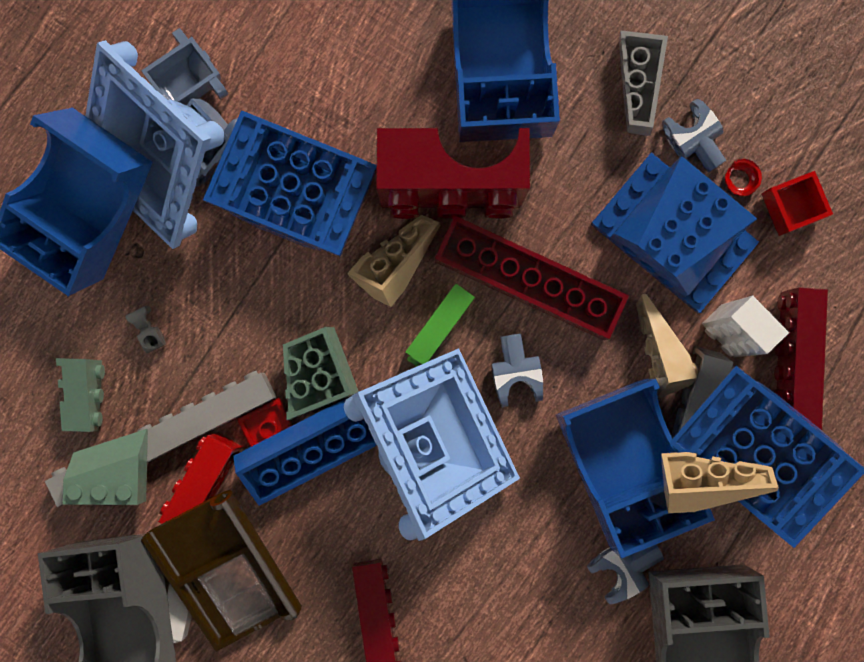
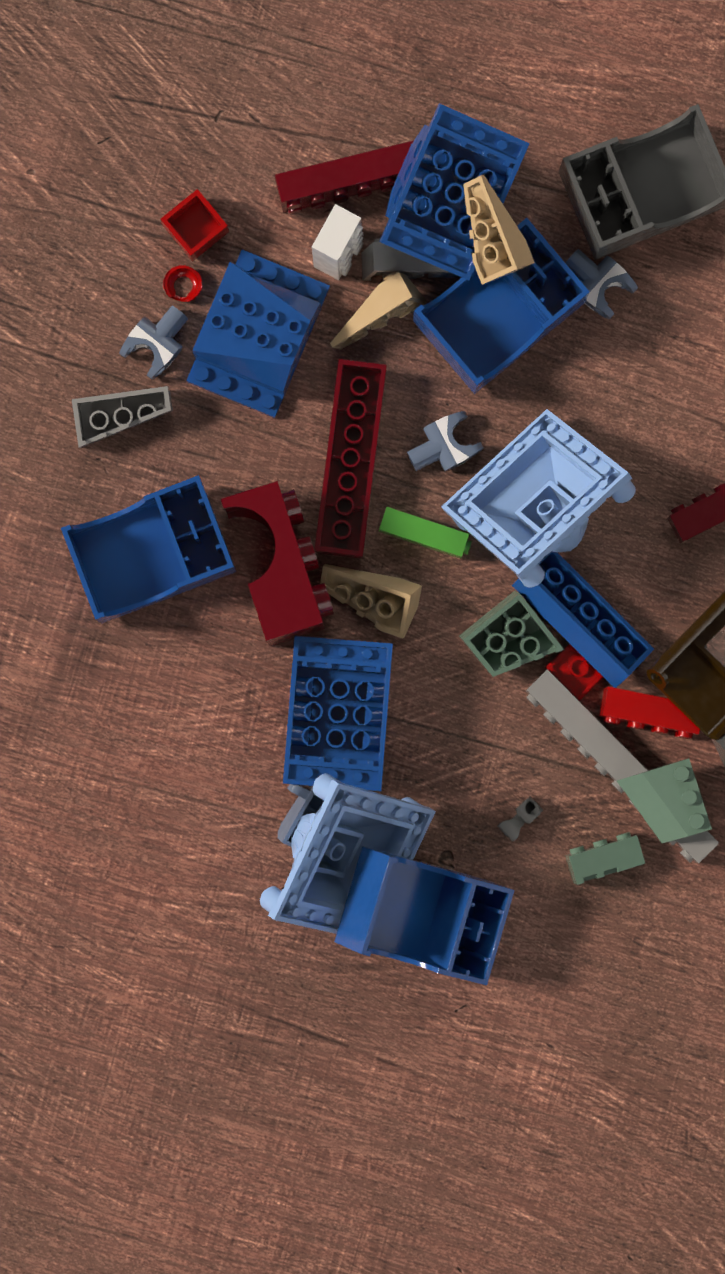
camera: 105 degrees left, 0 degrees up
sand blue piece [141,28,229,105] -> none

